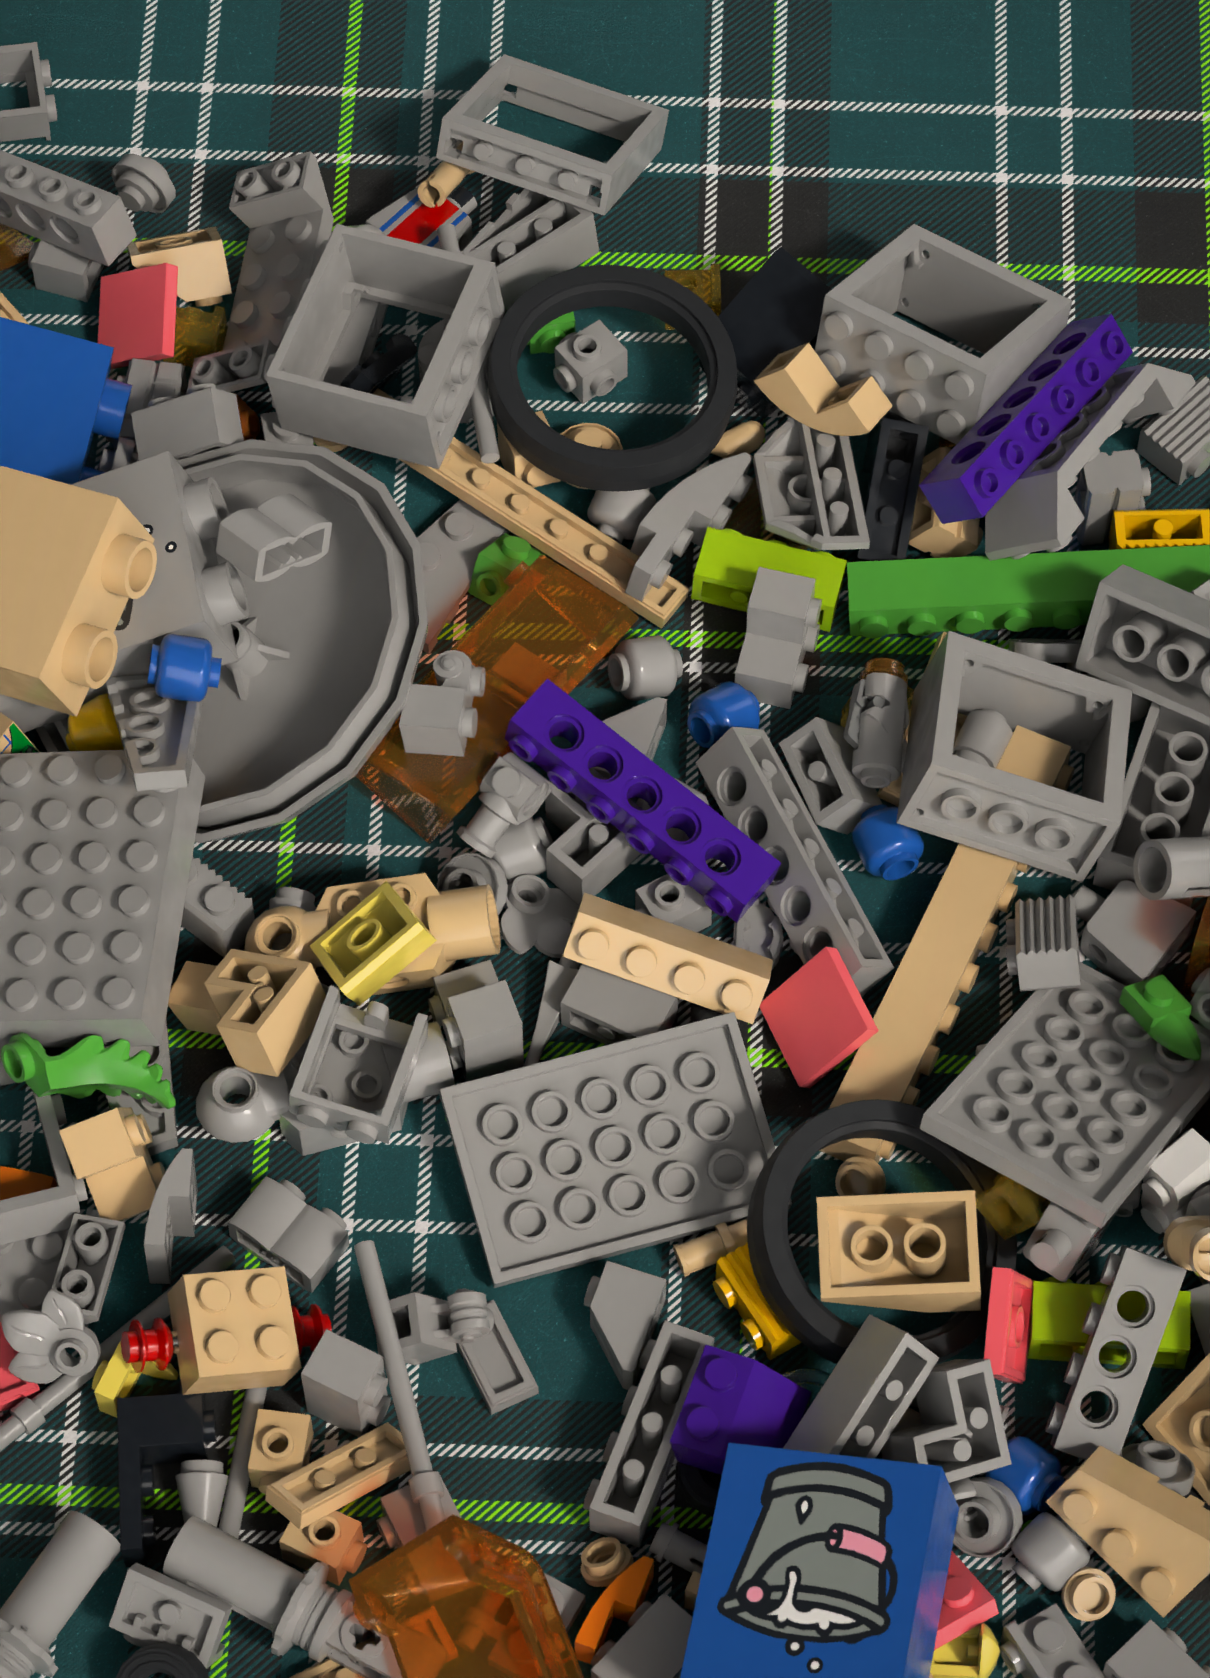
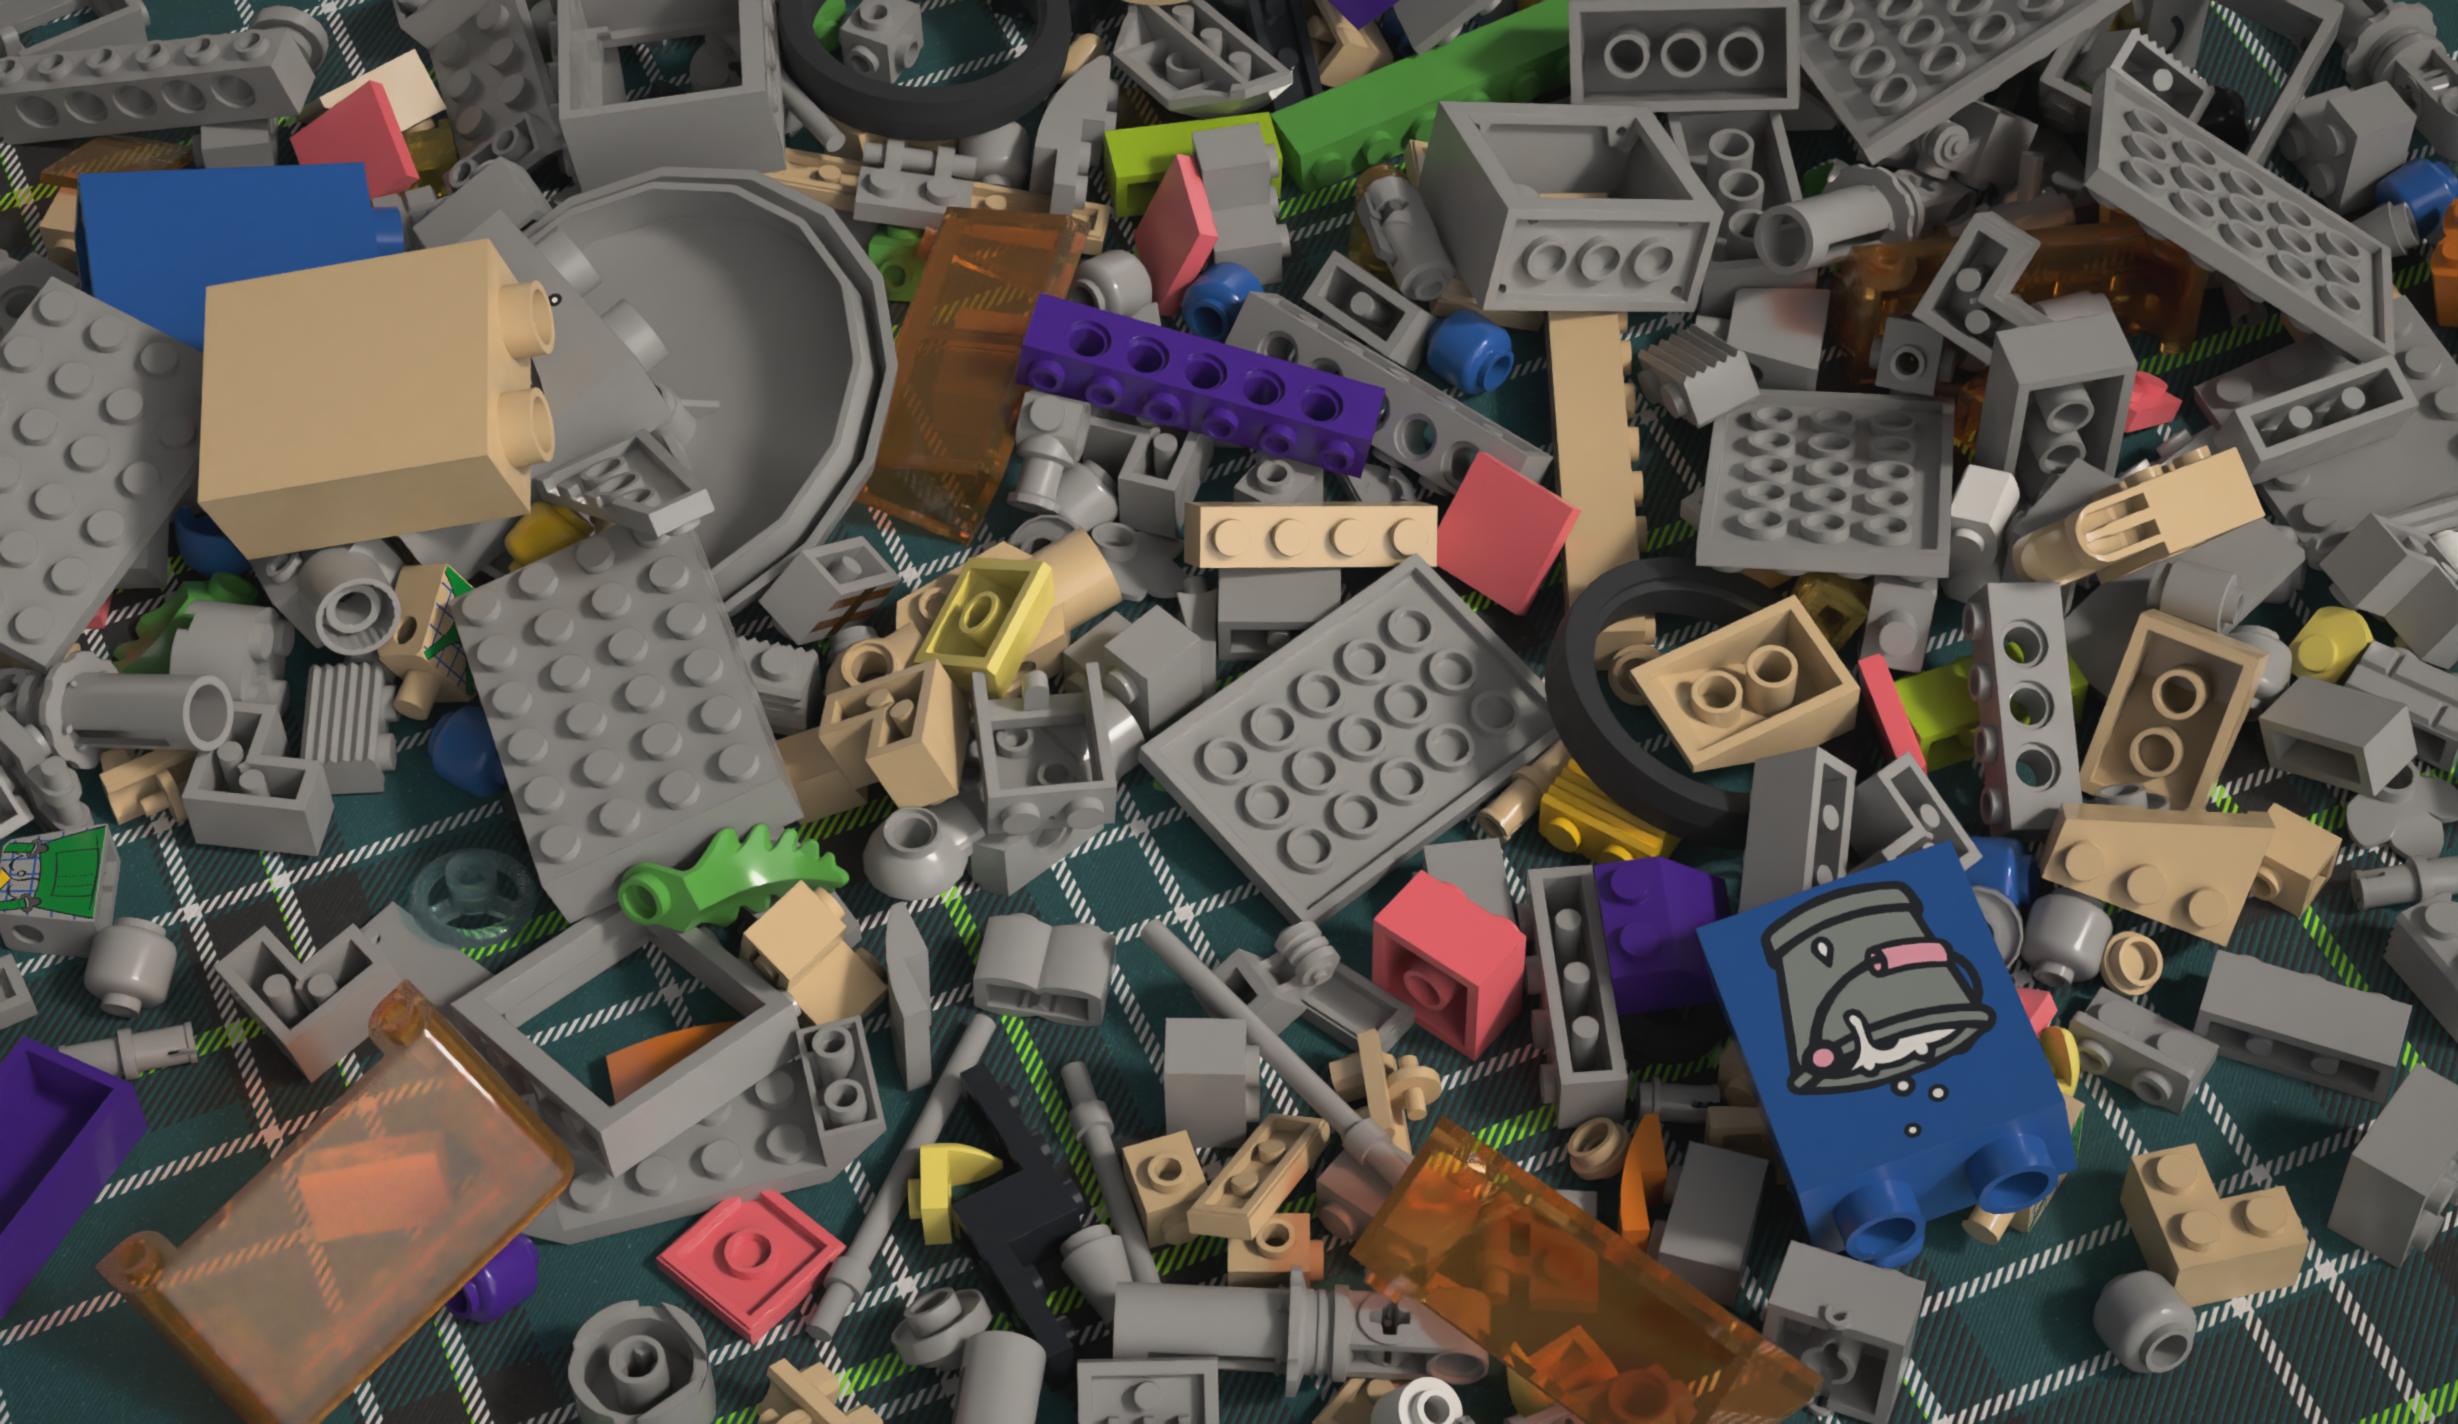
camera: 25 degrees left, 10 degrees down
light grey plate [1,1289,101,1384] -> none
tan brick [121,1266,332,1395] -> none
blue head [147,634,222,702] -> none
light grey brick [216,494,332,582] -> none
light grey brick [399,650,486,757] -> none
bright green plate [1119,974,1202,1061] -> none
none -> light grey brick [758,536,901,646]
none -> light grey plate [853,139,977,235]
none -> light grey plate [891,1287,992,1372]
none -> coral tile [1133,154,1219,317]
none -> tan hips [1329,1028,1442,1156]
none -> coral brick [1372,870,1526,1061]

